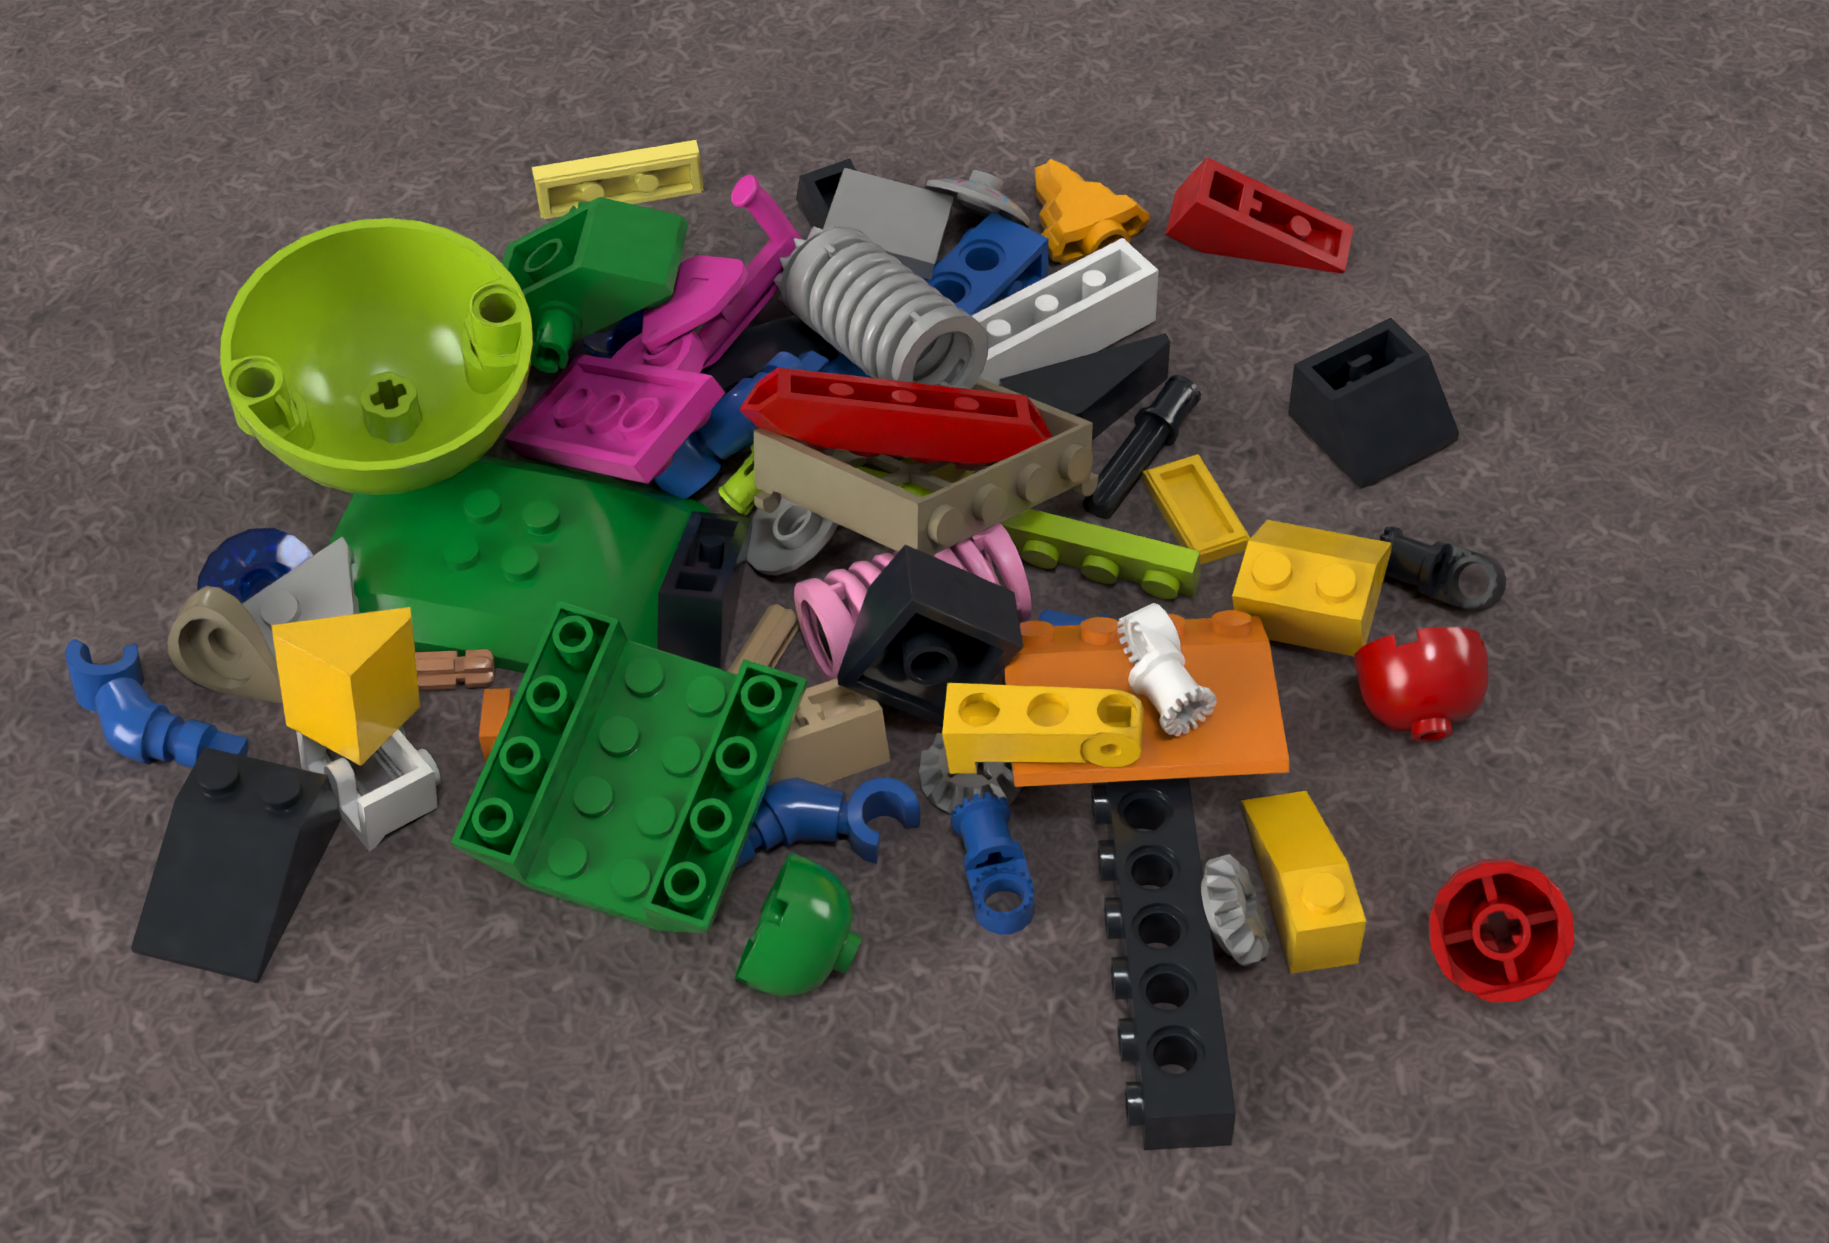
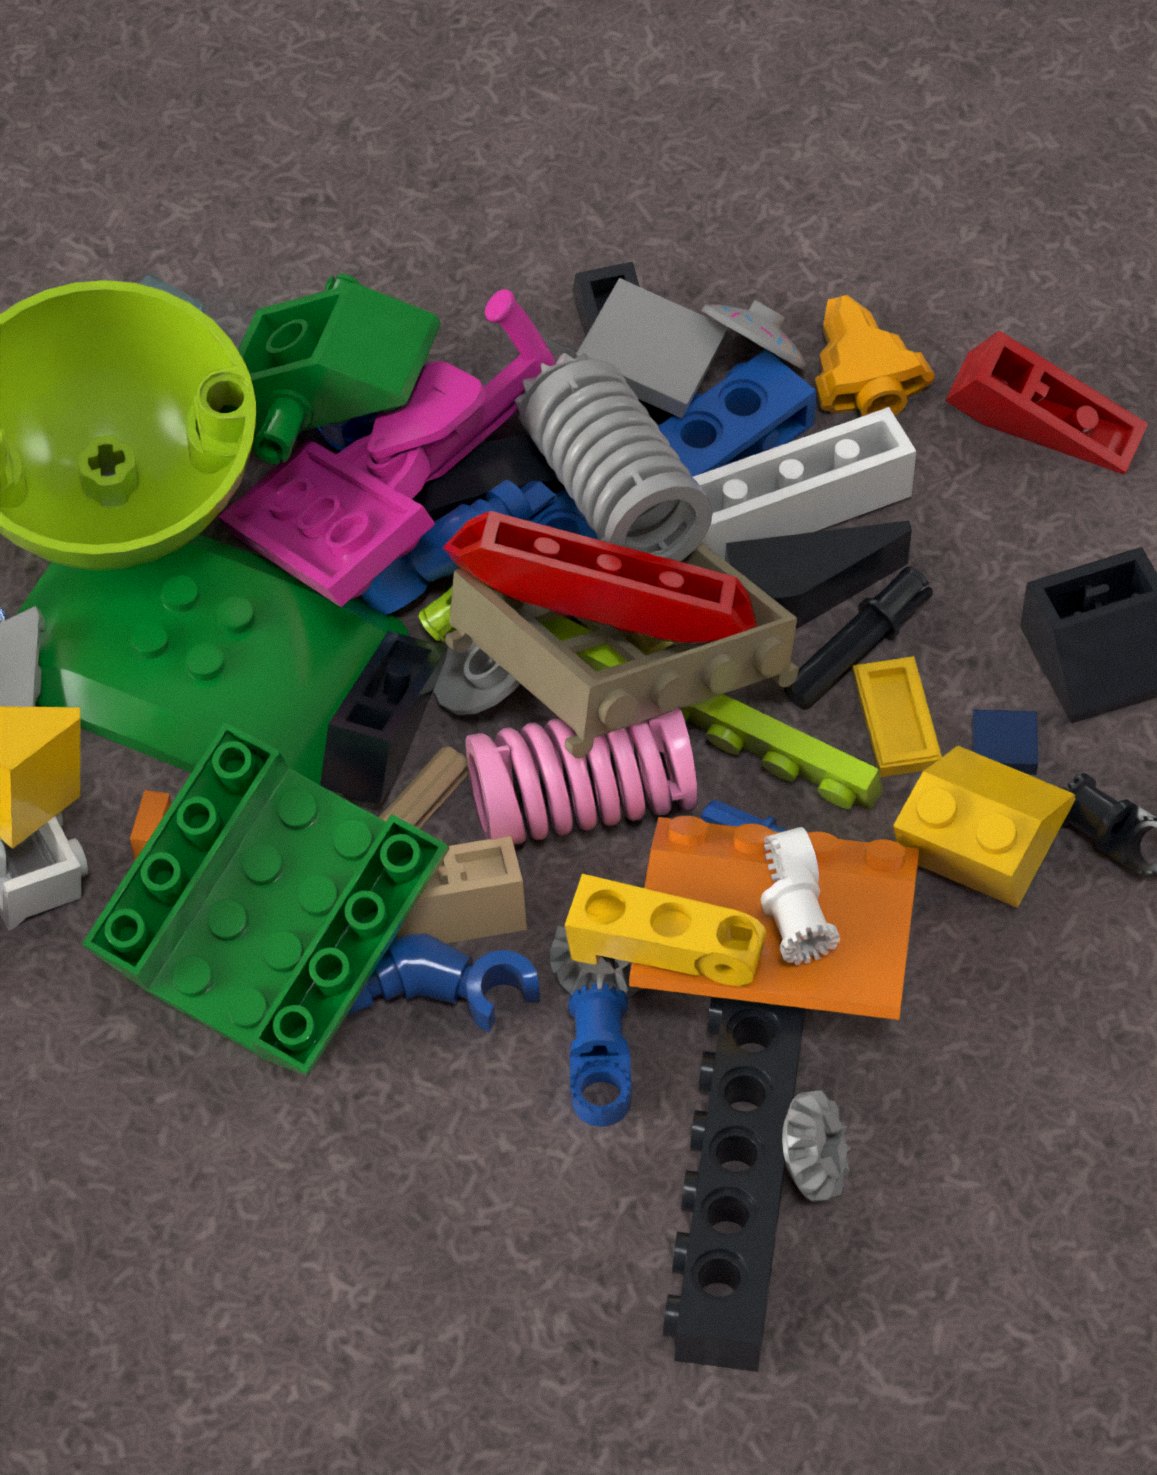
camera: 10 degrees right, 5 degrees up
nougat axle [415,649,495,690] -> none
light yellow tile [532,140,704,219] -> none
green cylinder [734,852,861,997] -> none
black slope [837,544,1024,727] -> none
yellow slope [1241,791,1367,974] -> none
red cylinder [1354,627,1488,742] -> none
red cylinder [1428,858,1575,1002] -> none
none -> dark blue tile [972,709,1038,775]

